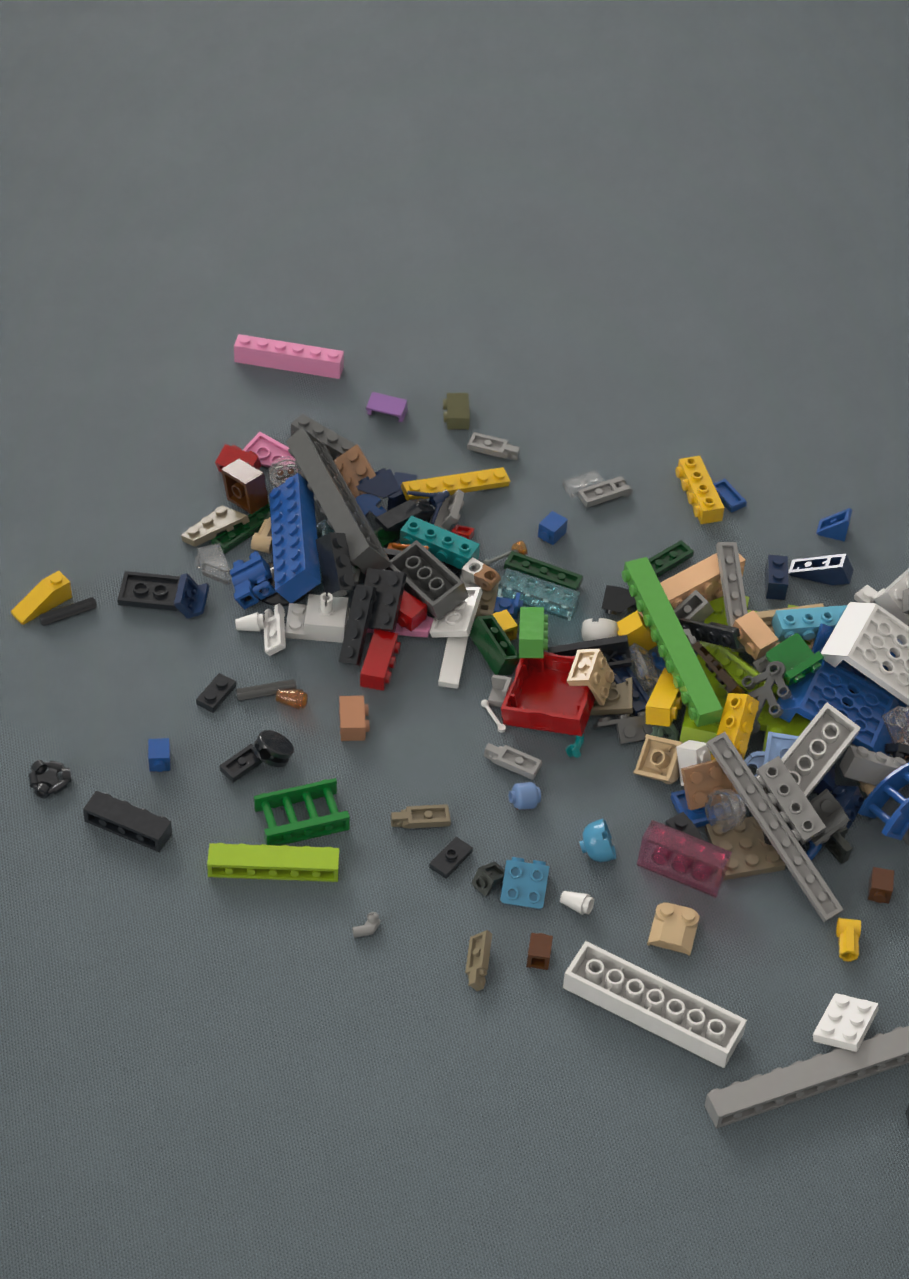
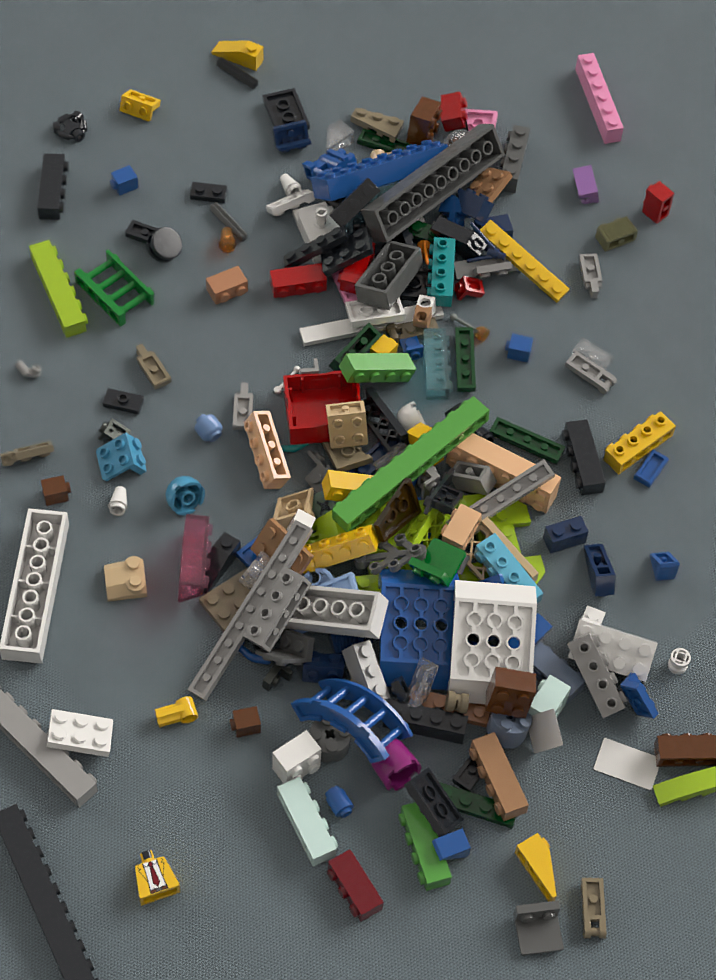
camera: 65 degrees right, 10 degrees up
none -> yellow bracket [119,89,161,121]
none -> light nougat brick [244,411,291,489]
none -> black brick [562,419,606,496]
none -> red brick [642,181,675,224]

